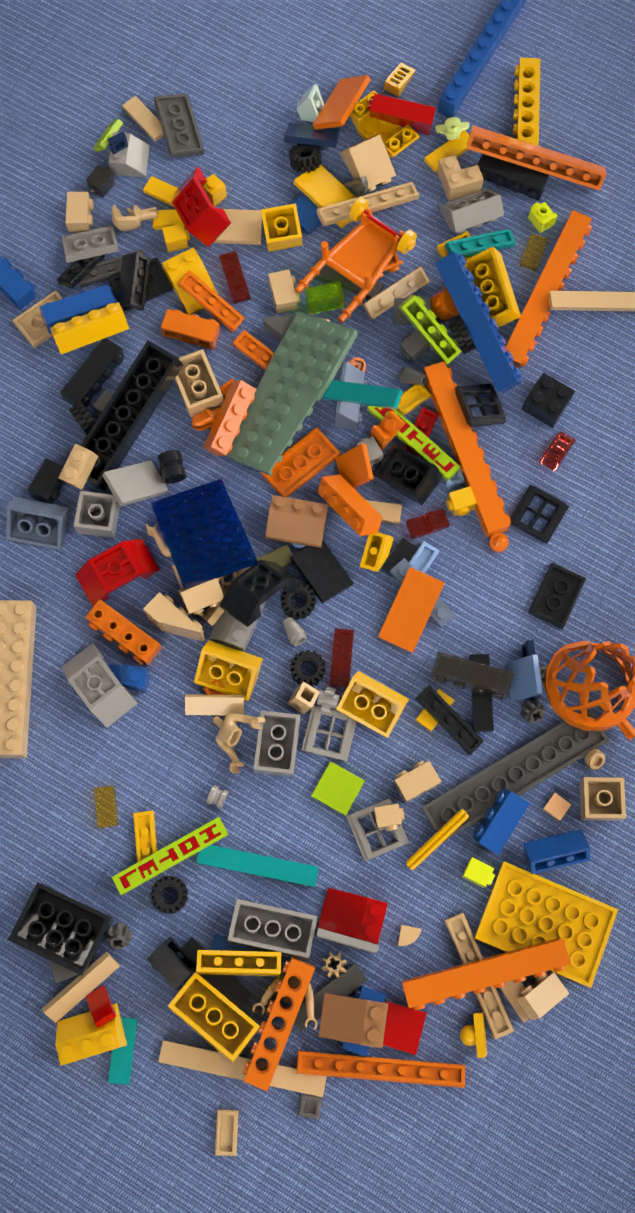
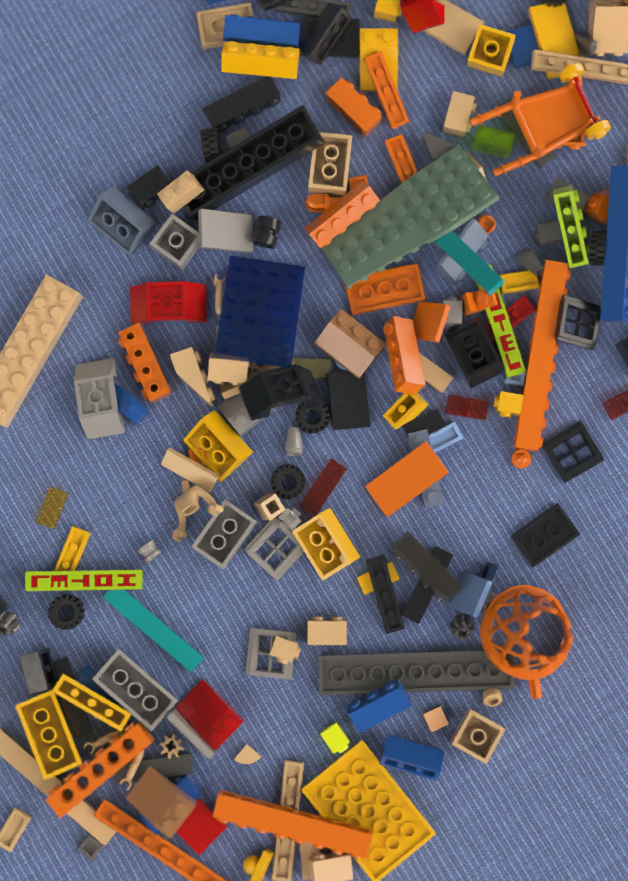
camera: 30 degrees right, 10 degrees up
clear red tile [219,251,251,304] -> none
lime tile [311,761,365,816] -> none
tan tile [362,266,430,320] -> none
yellow axle [406,809,469,870] -> none

